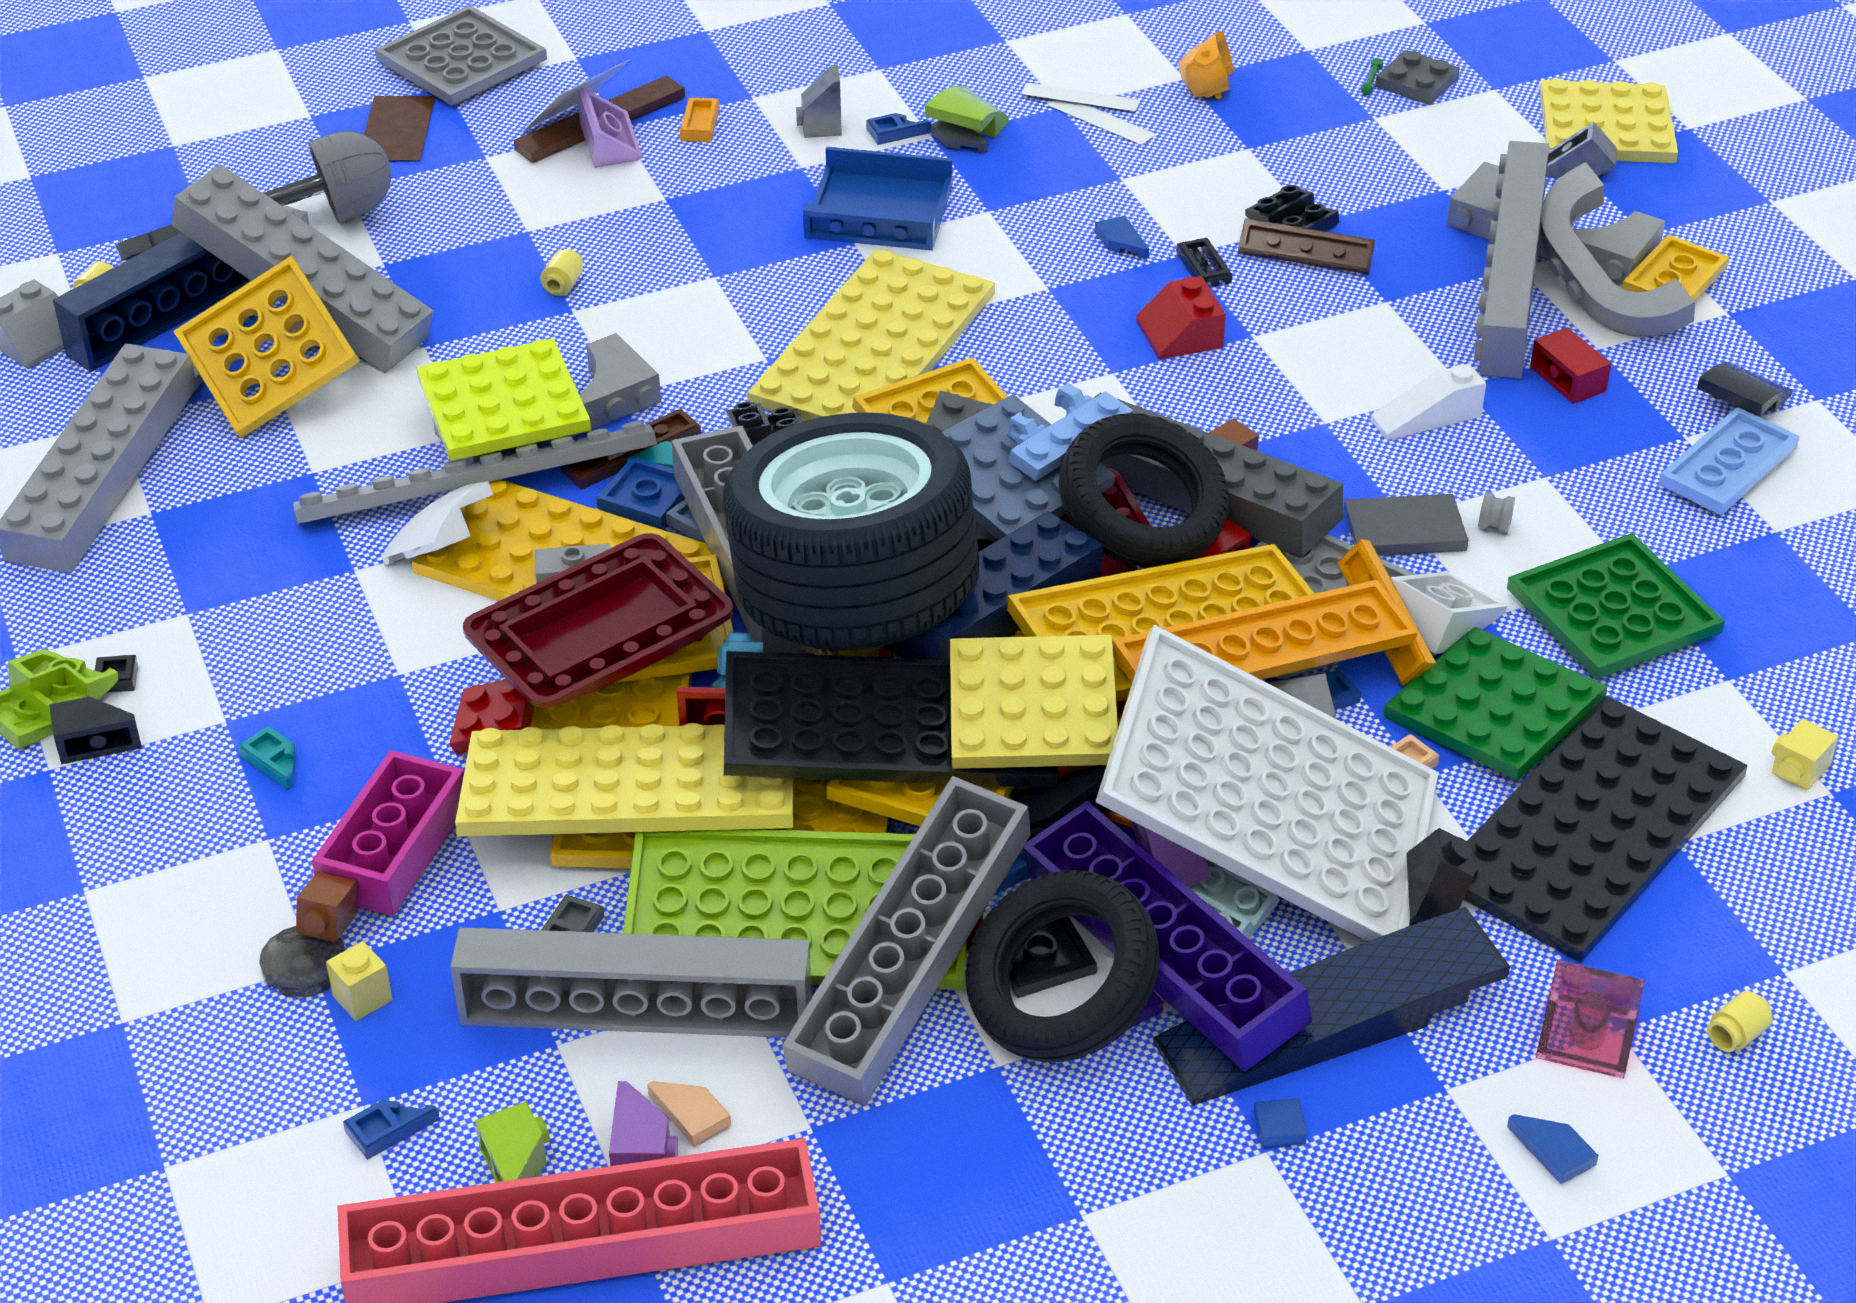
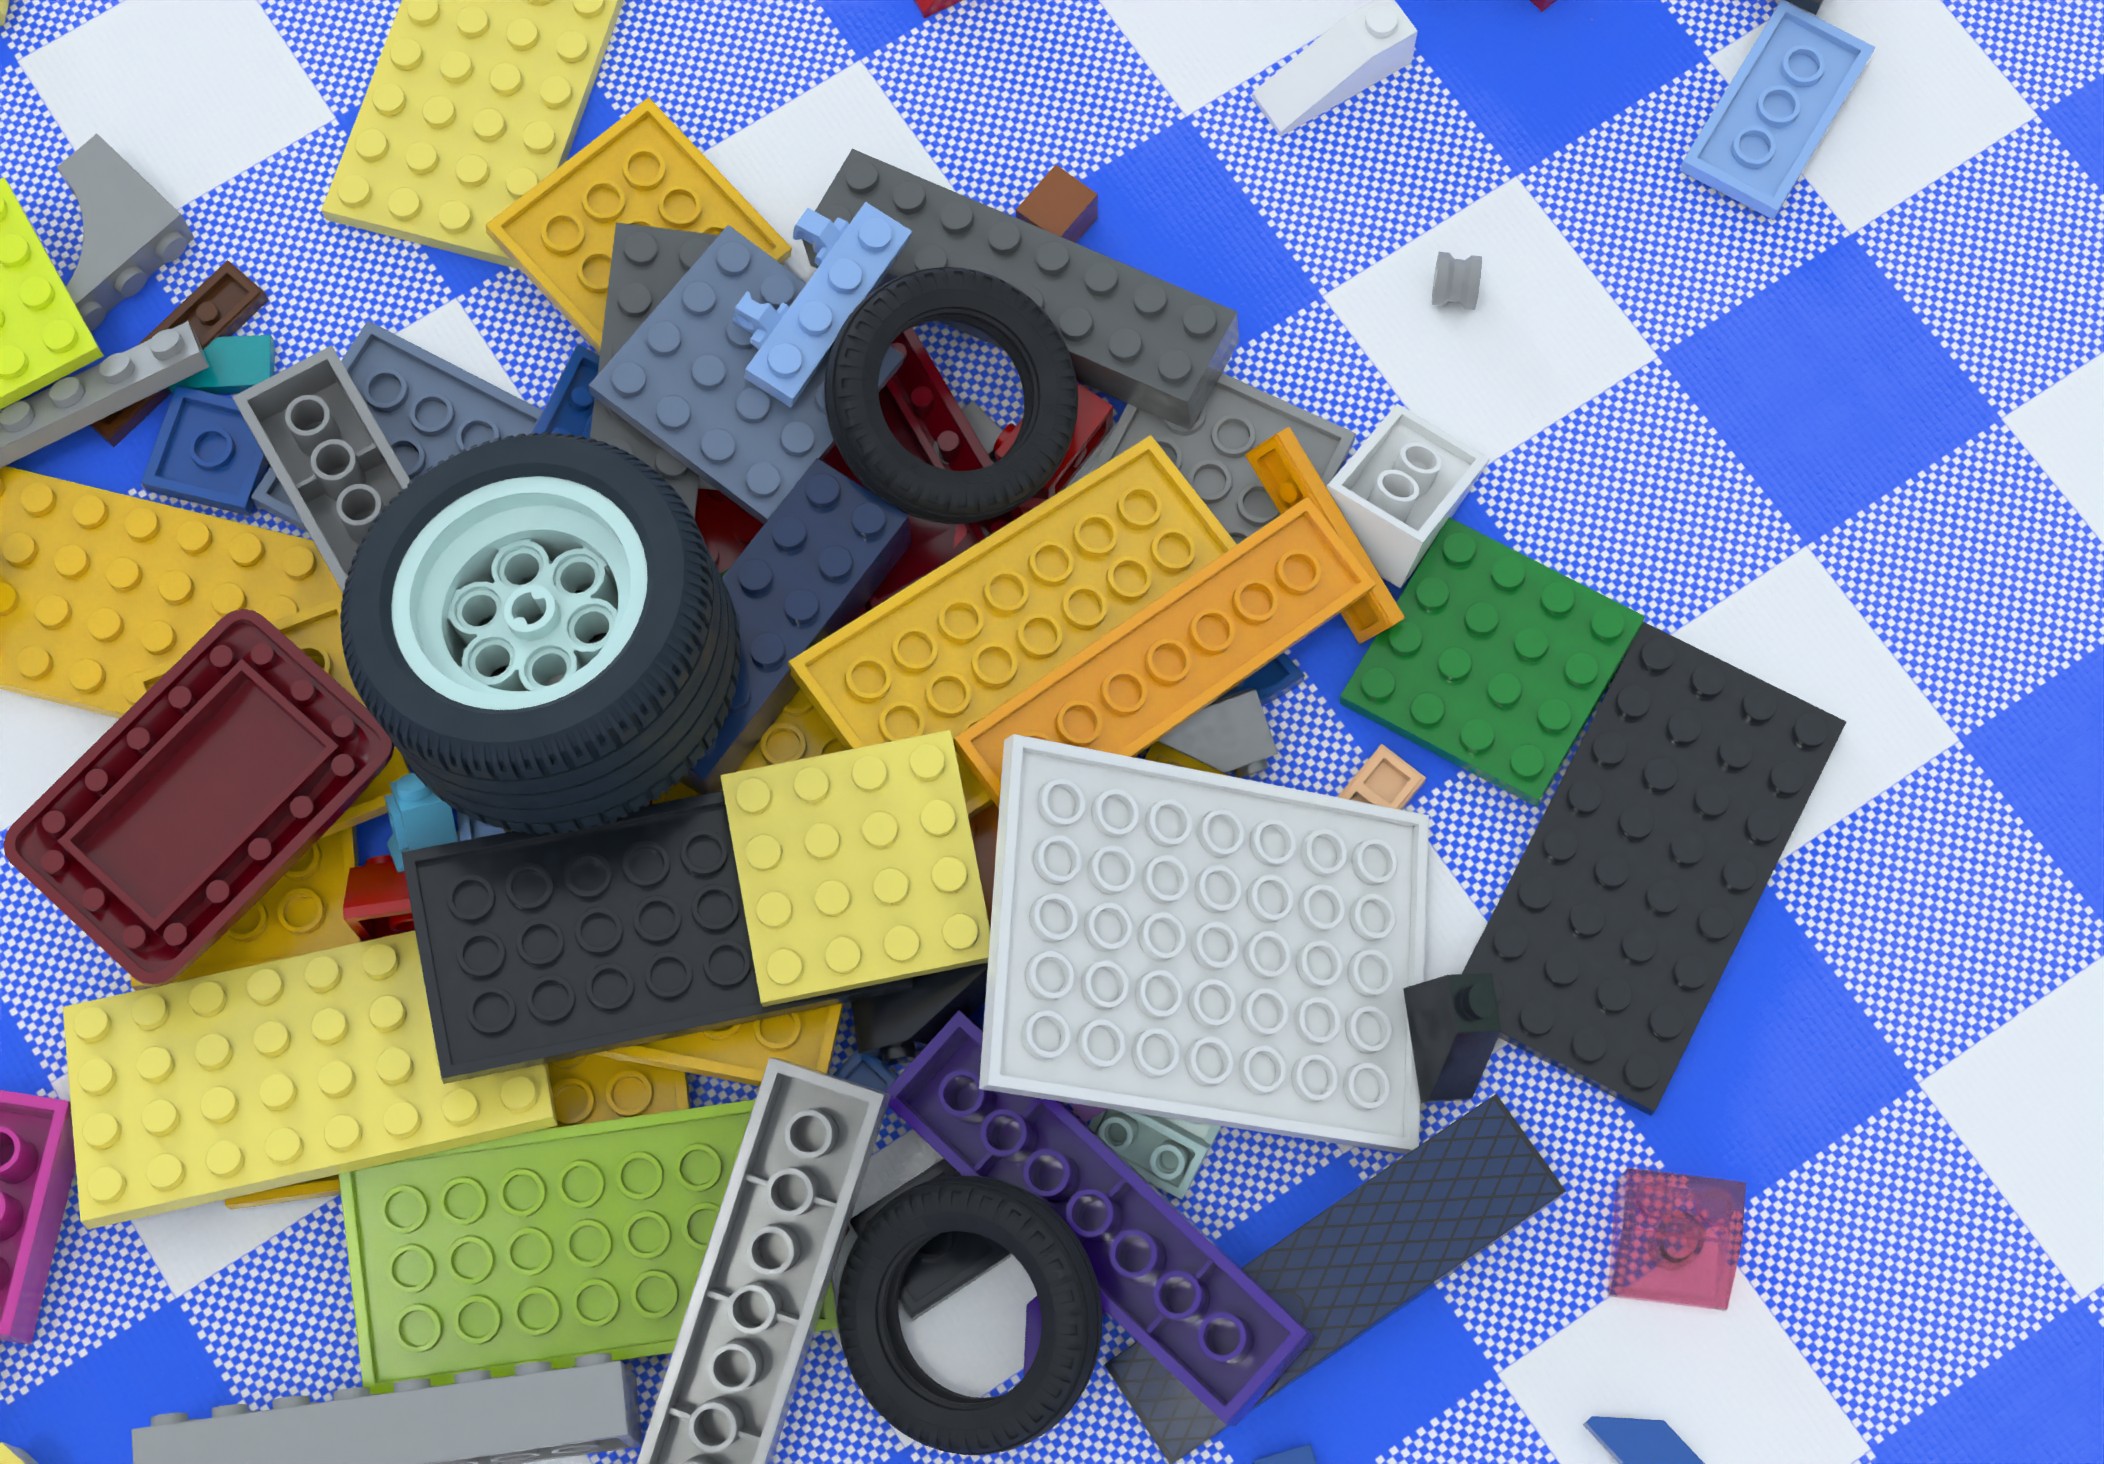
camera: 10 degrees left, 30 degrees up
red plate [449,679,535,755] -> none
light grey plate [535,544,611,583] -> none
dark grey tile [541,894,604,932] -> none
black slope [726,401,803,445] -> none
dark grey tile [1344,494,1469,556] -> none
green plate [1507,533,1725,680] -> none
light yellow brick [1707,991,1773,1052] -> none
light yellow brick [1771,718,1839,791] -> none

